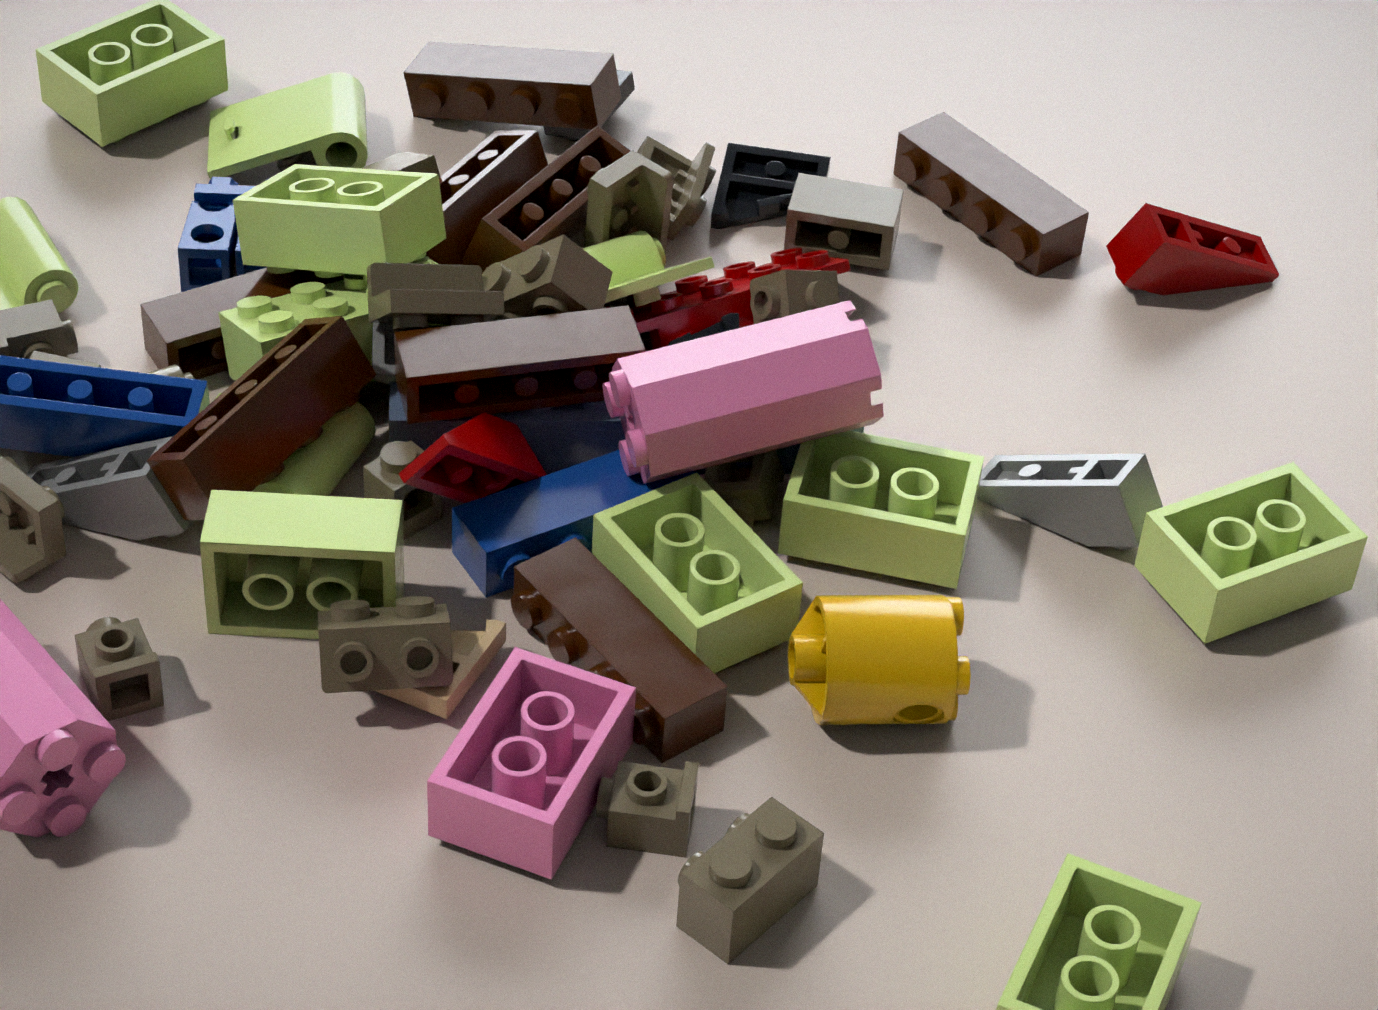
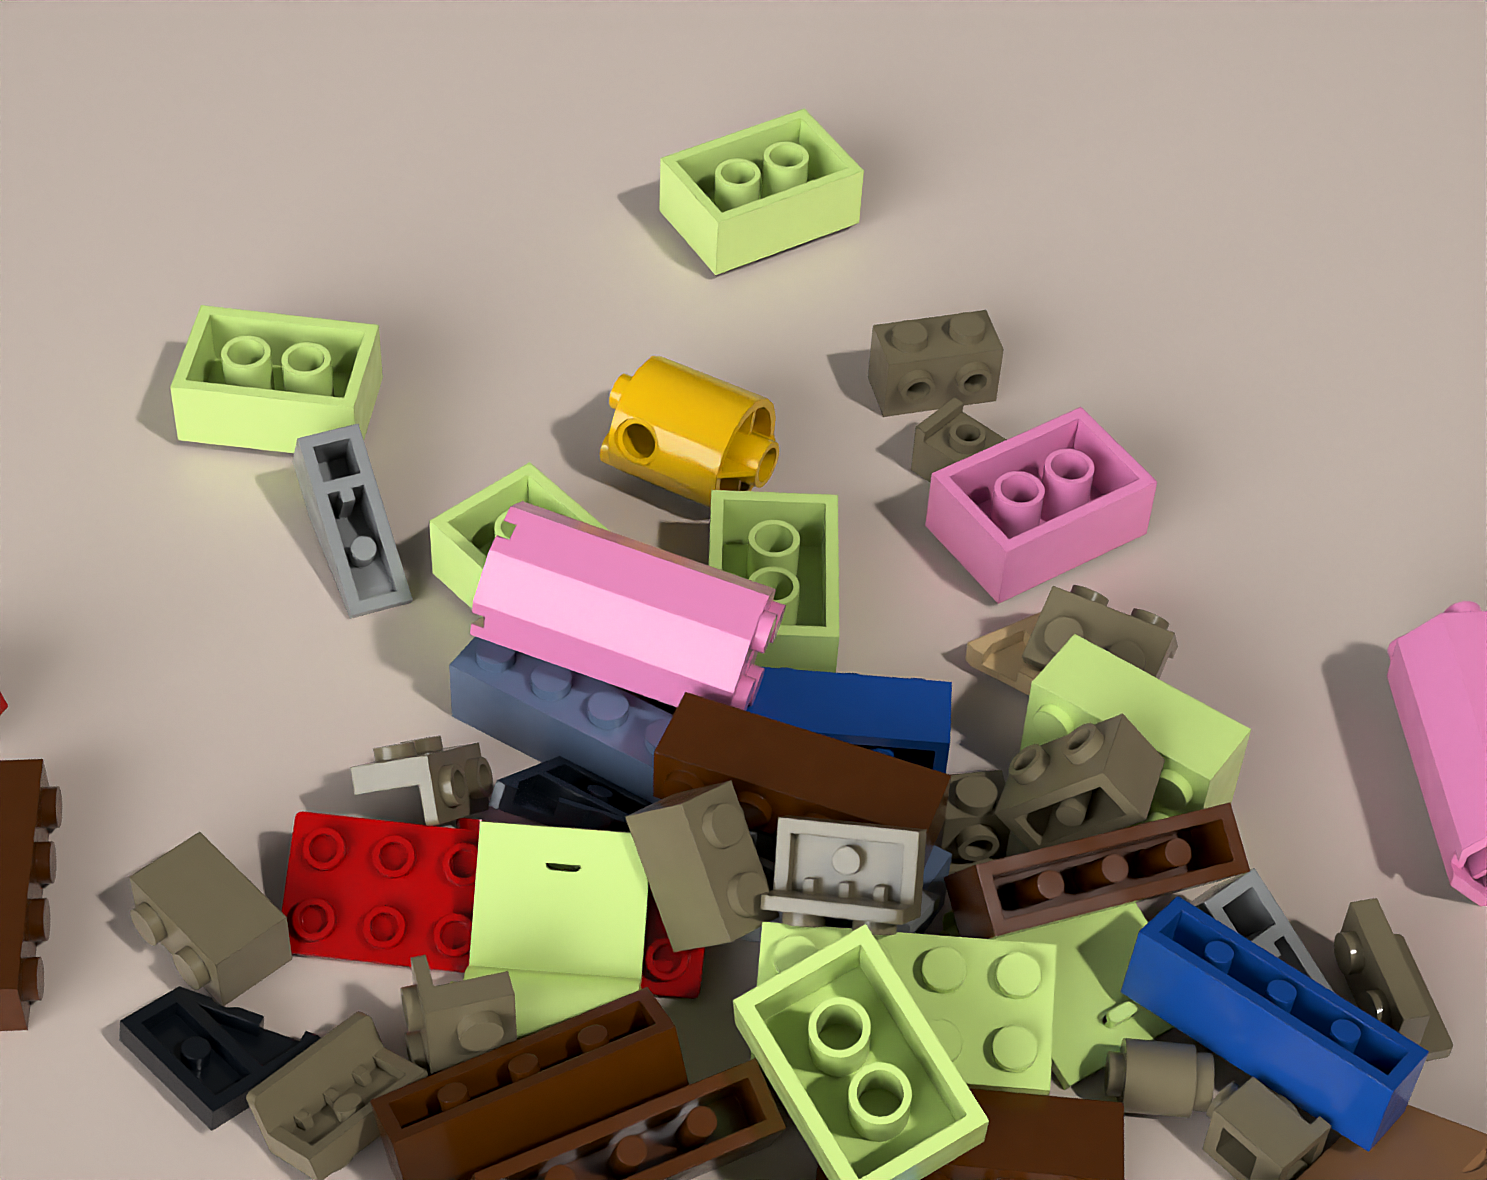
camera: 145 degrees left, 5 degrees up
dark tan brick [75,617,164,721] -> none
red slope [399,412,547,503] -> none
reddish brown brick [511,537,728,763] -> none
none -> dark tan brick [995,713,1165,851]

